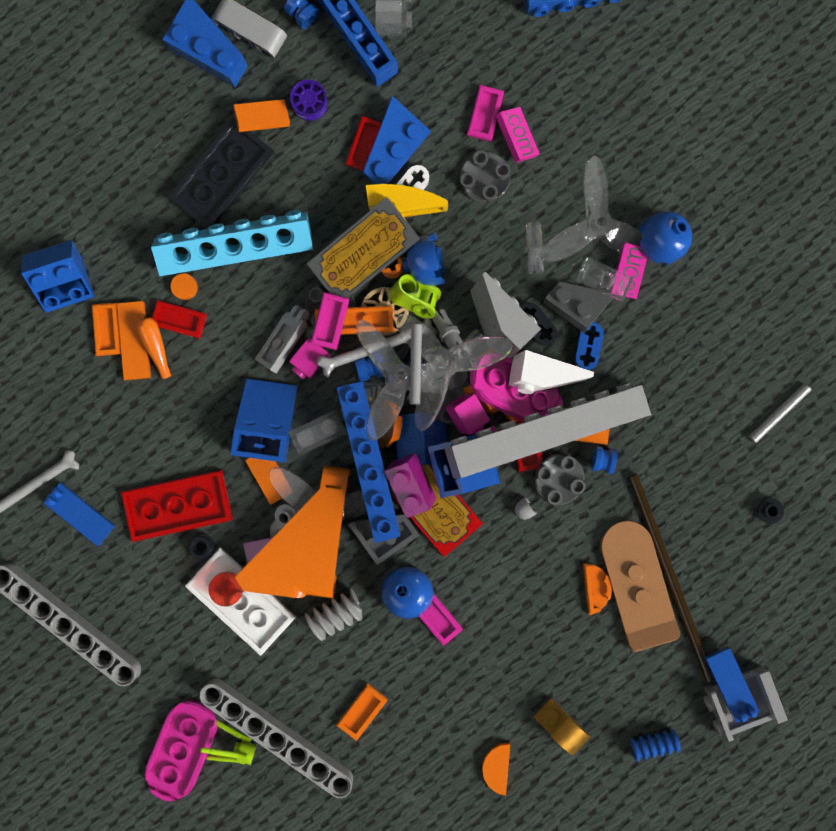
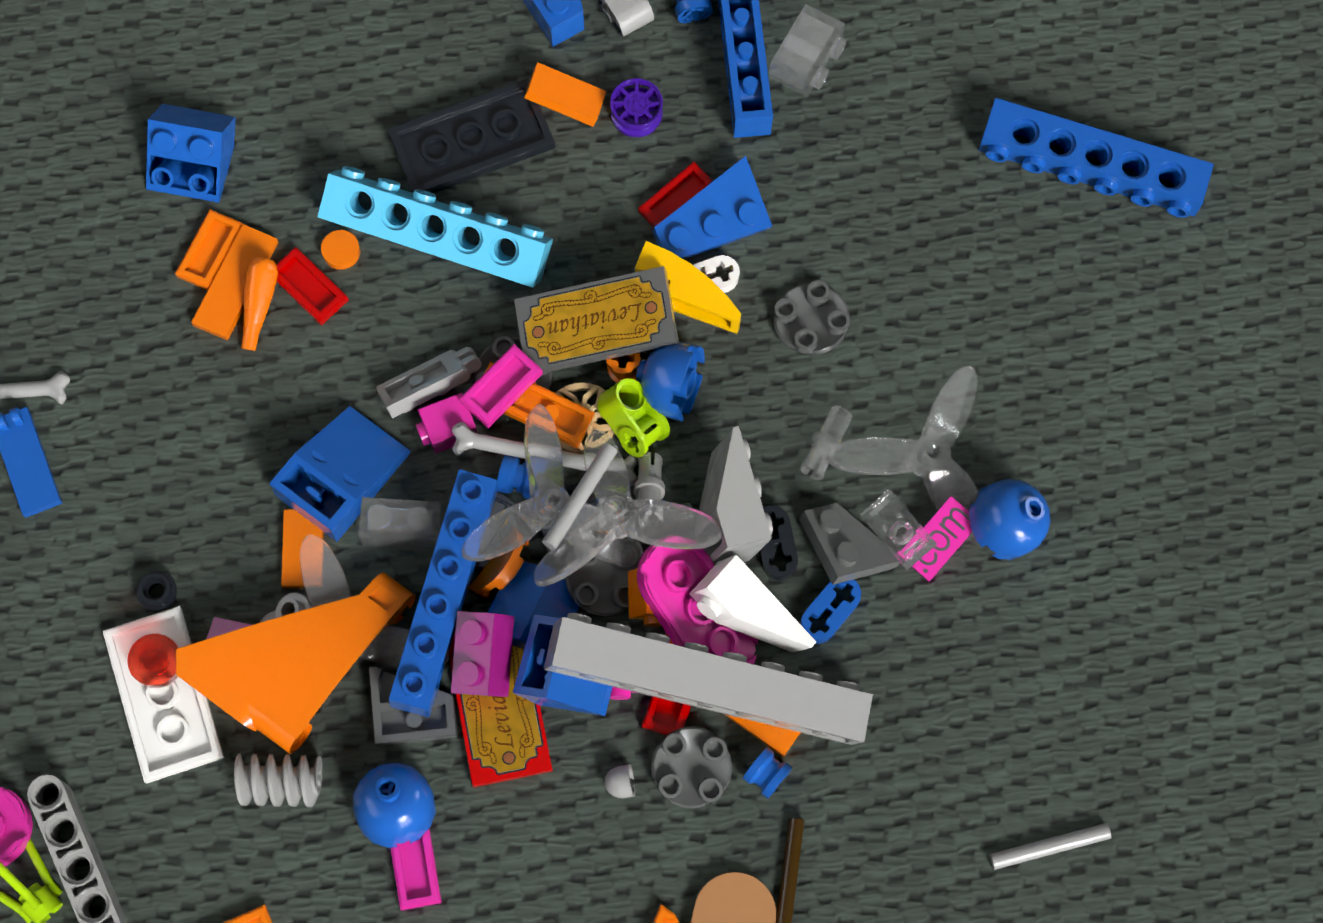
camera: 30 degrees right, 15 degrees down
red tile [121,470,233,542] -> none
dark pink brick [445,393,490,435] -> none
dark pink tile [467,85,504,142] -> none
dark pink tile [496,107,540,163] -> none

